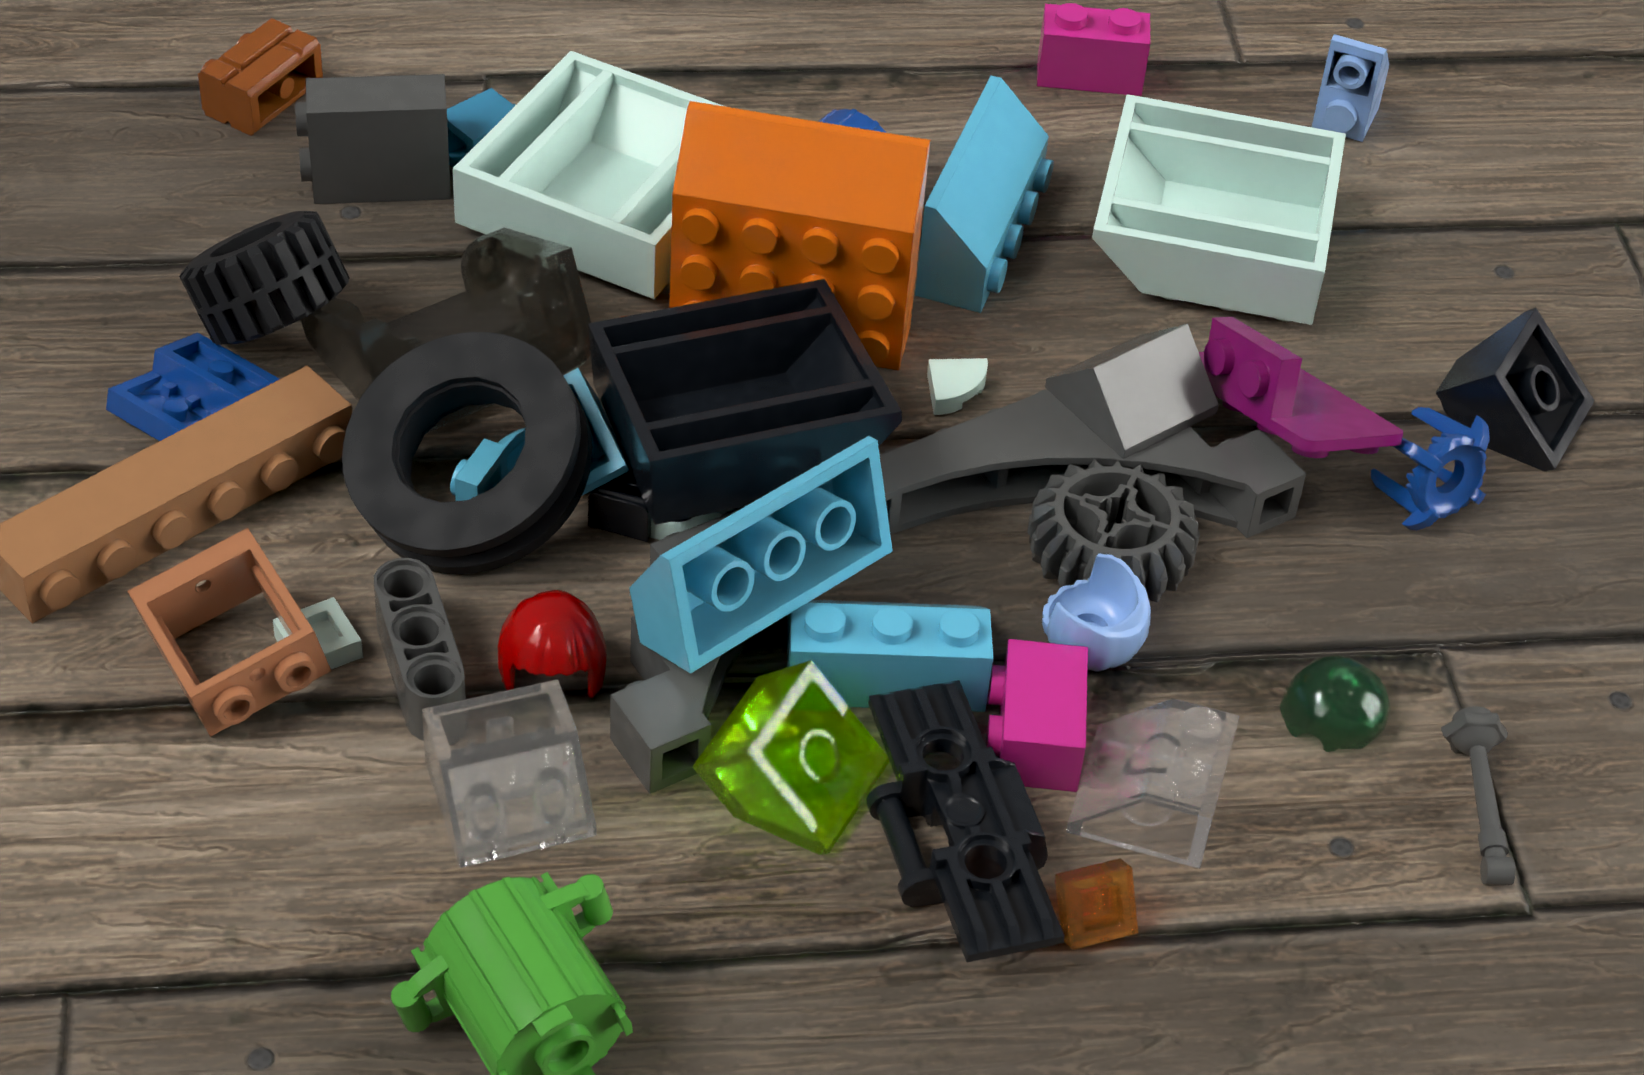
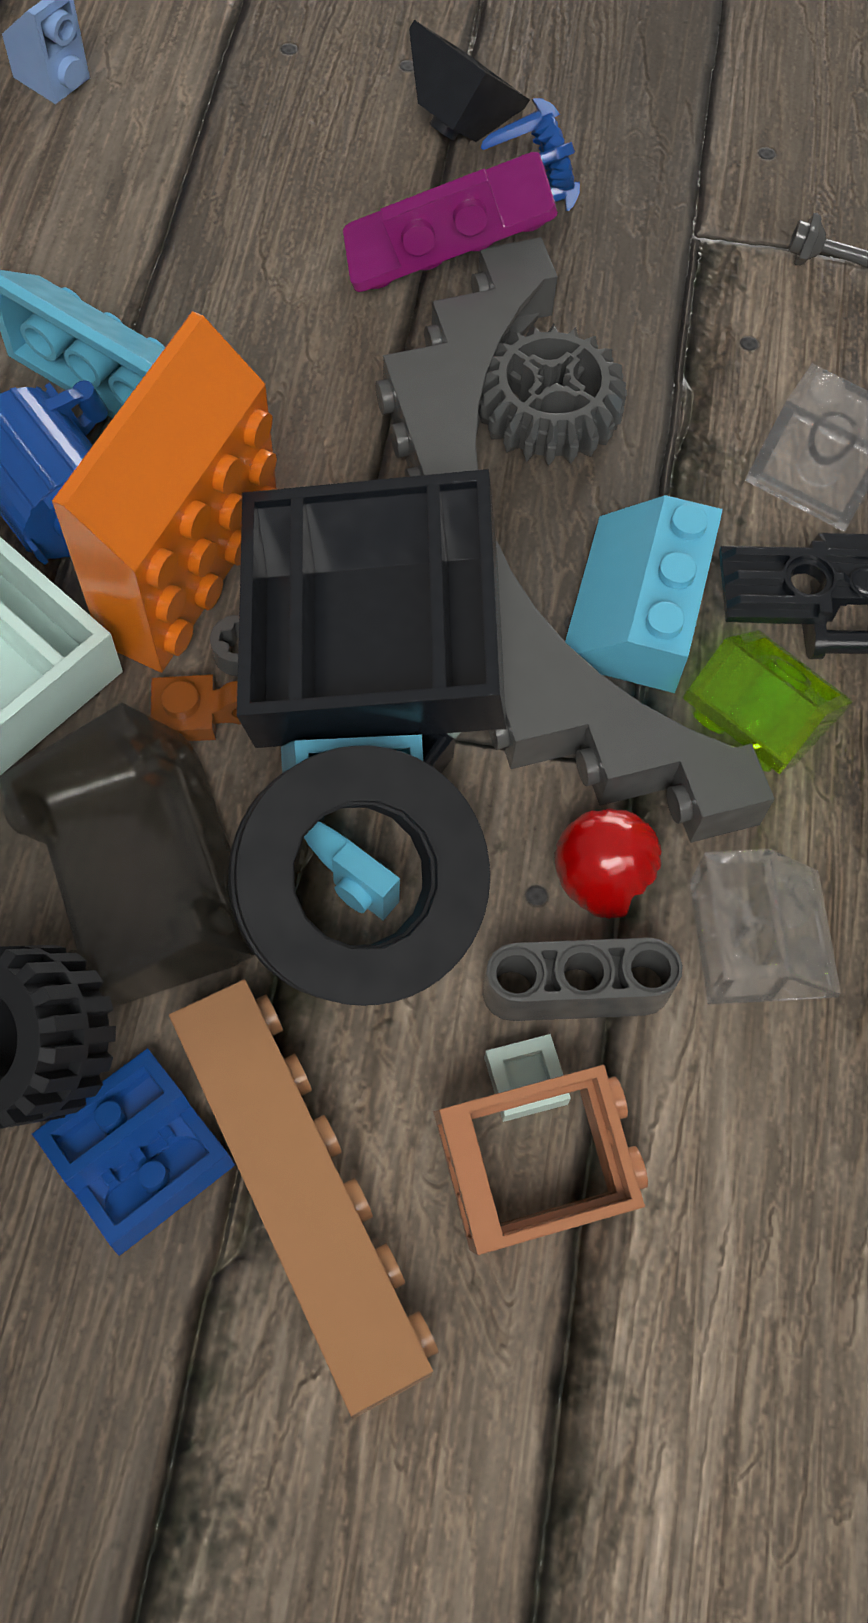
camera: 75 degrees left, 20 degrees up
medium azure slope [629,436,893,673] -> none
light aqua tile [927,358,988,415] -> none
dark pink brick [986,639,1088,792] -> none
light blue hair [1042,553,1151,672] -> none
slope [1045,324,1219,459] -> none
light aqua slope [1092,94,1346,325] -> none
clear green hair [1279,655,1391,752] -> none

